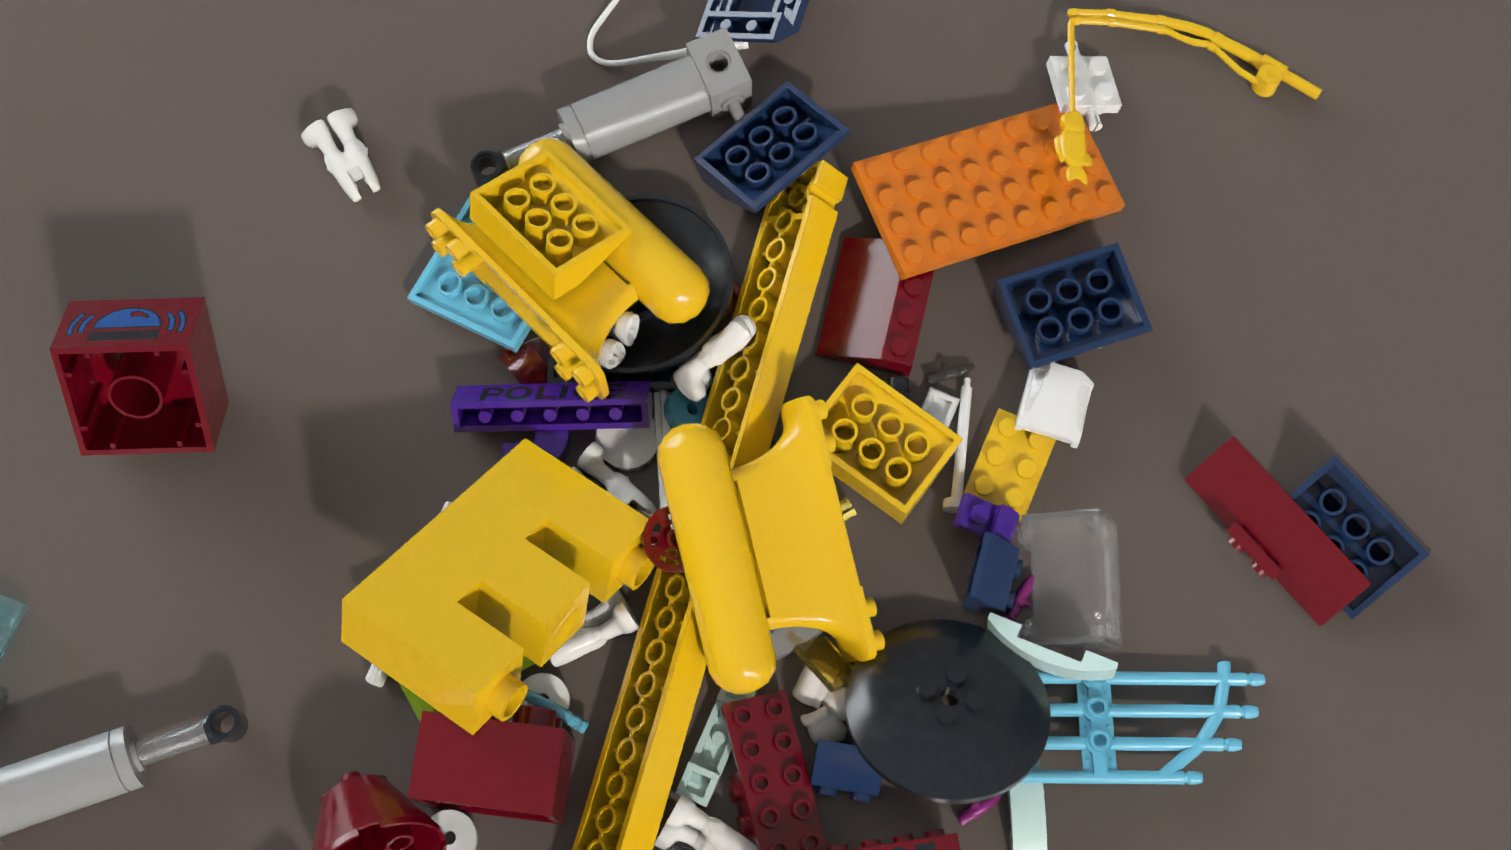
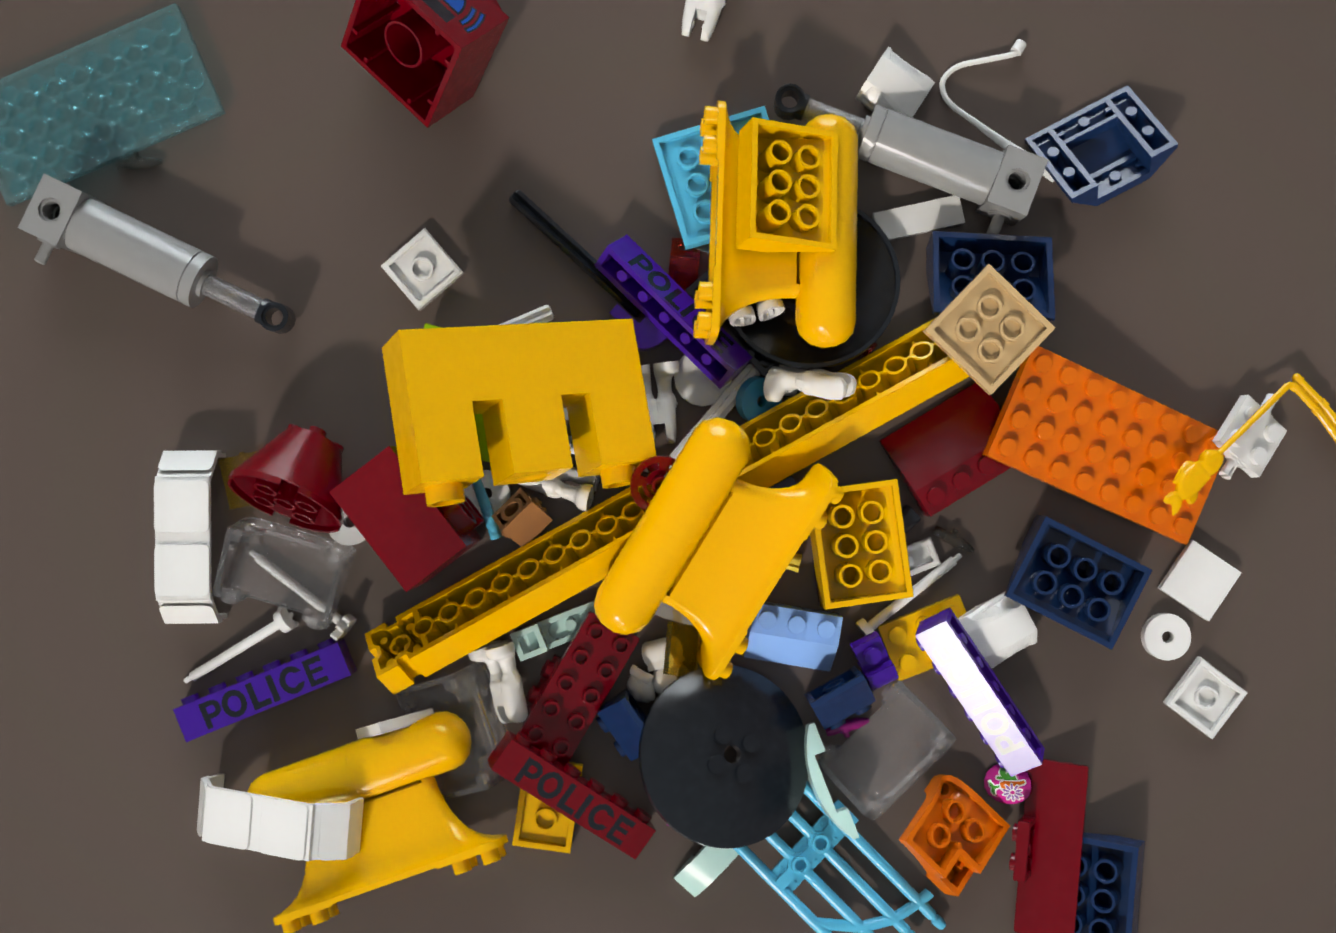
camera: 50 degrees right, 15 degrees up
none -> white tile [381,228,464,311]
none -> medium nougat head [491,487,553,547]
none -> black axle [509,190,641,317]
none -> light blue slope [743,601,843,672]
none -> white slope [855,46,935,118]
none -> white tile [872,195,965,241]
none -> orange slope [899,774,1010,897]
none -> brick [915,608,1045,777]
none -> tan plate [923,264,1056,395]
none -> sticker [984,764,1031,804]
none -> white piece [1141,613,1191,661]
none -> white tile [1157,540,1242,621]
none -> white tile [1163,656,1248,739]

